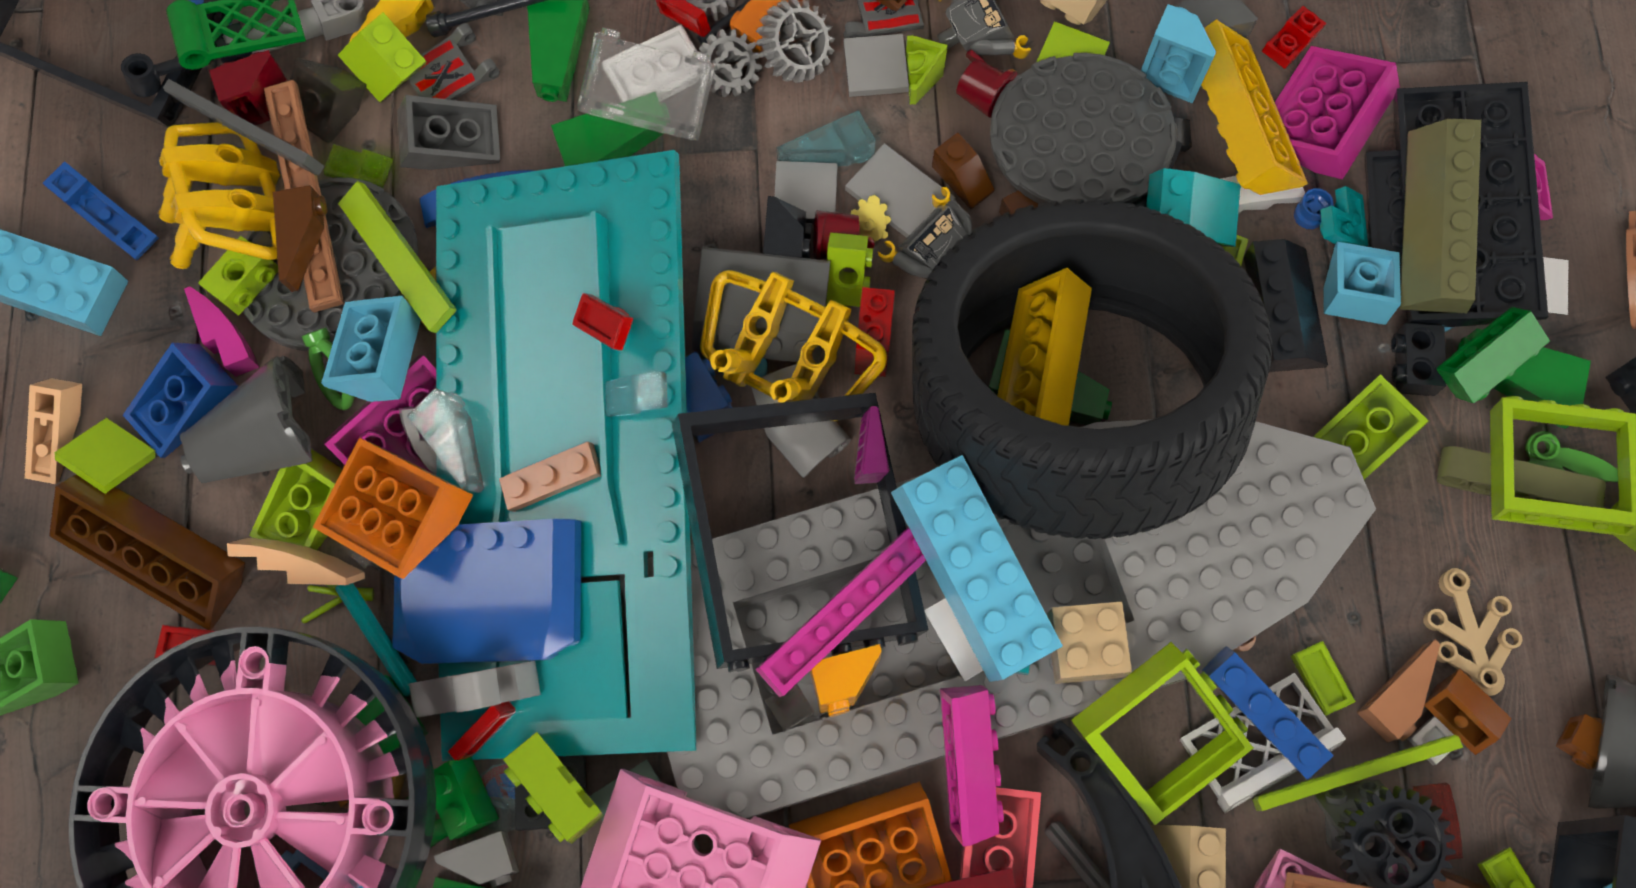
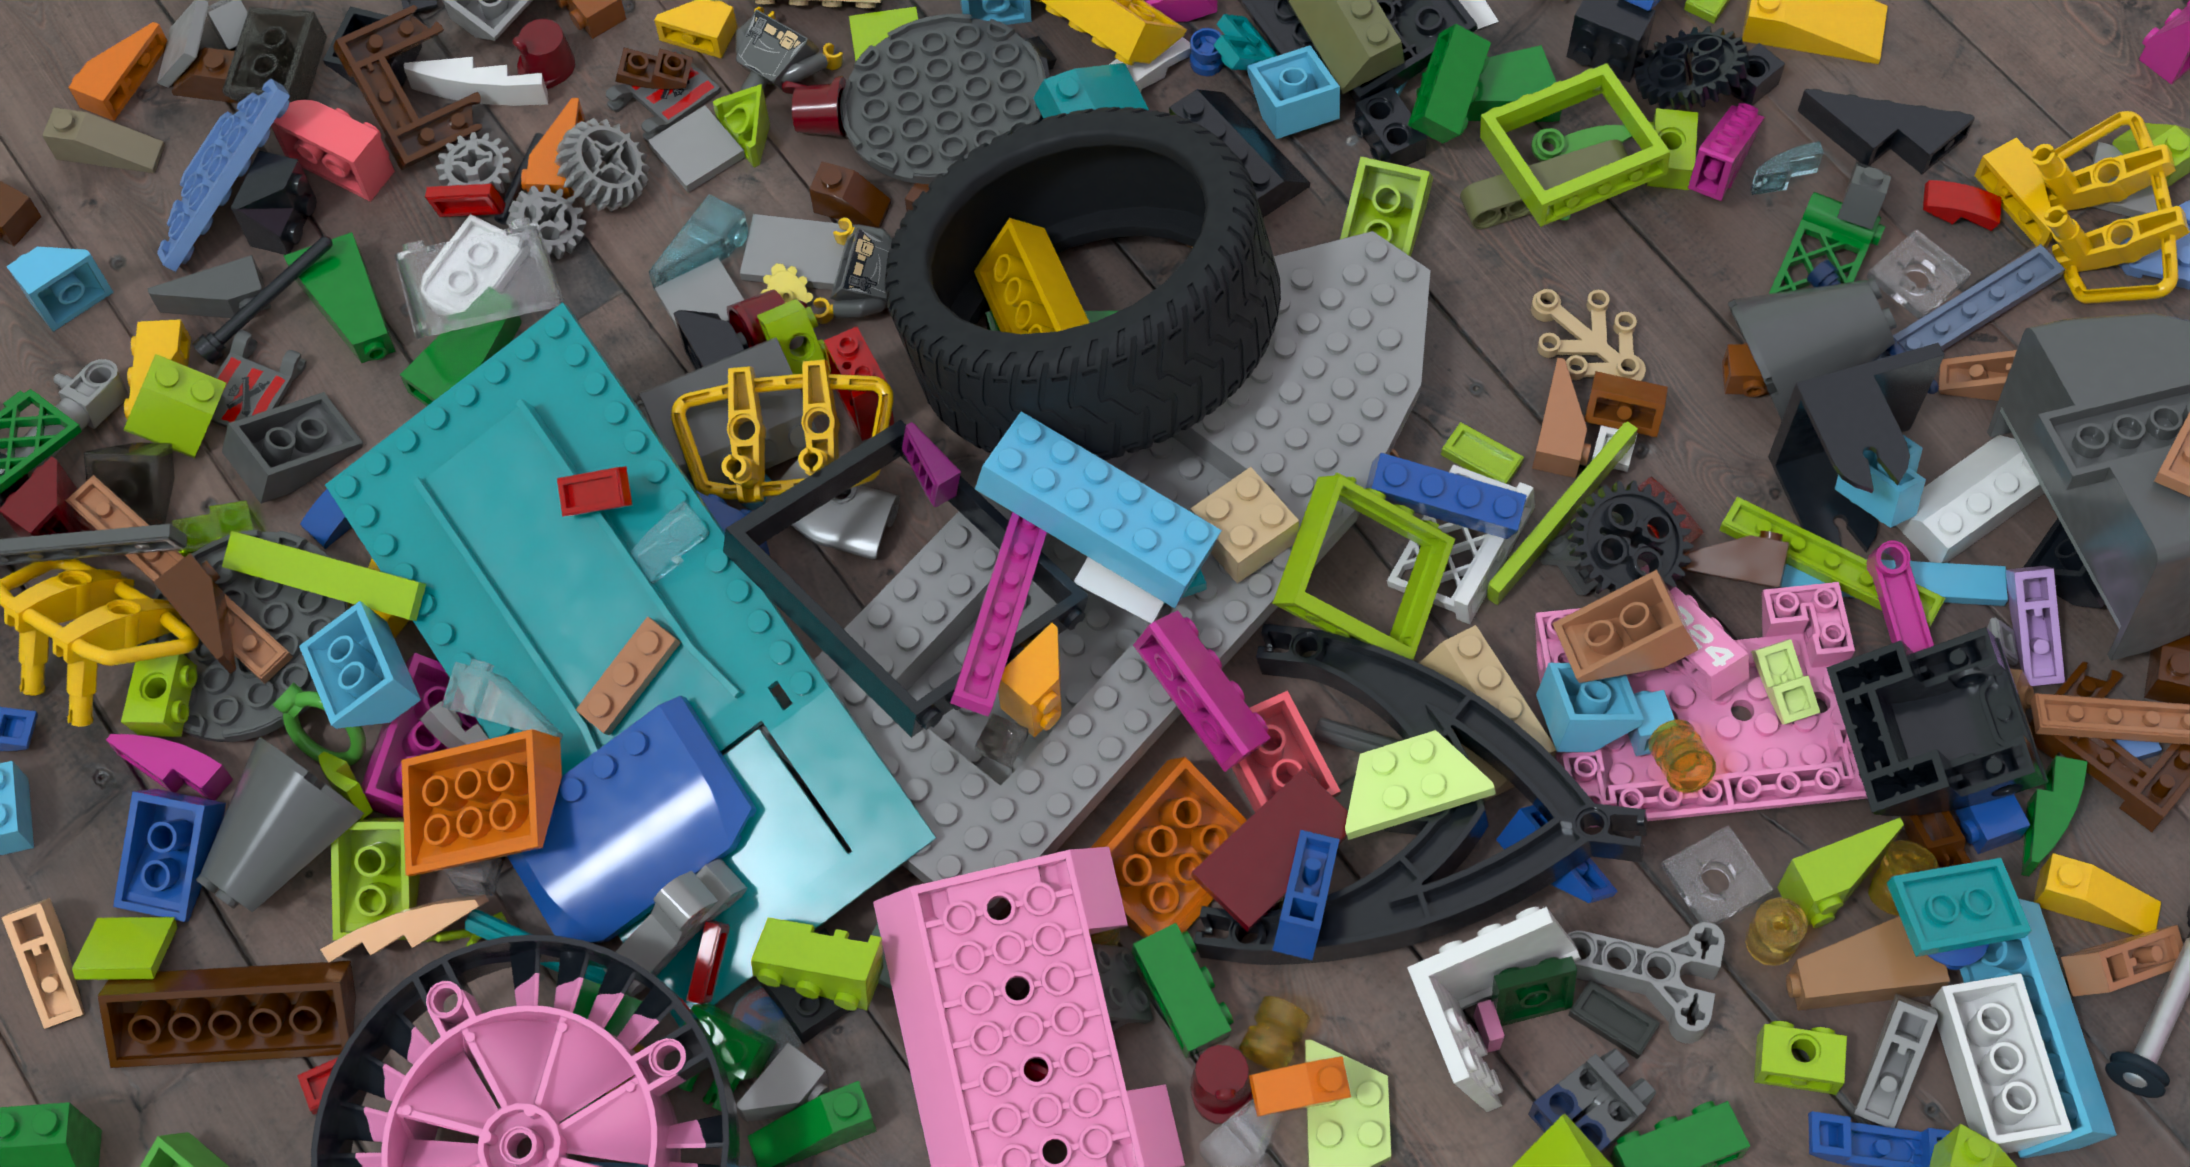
camera: 30 degrees left, 10 degrees down
none -> lime slope [318,751,373,820]

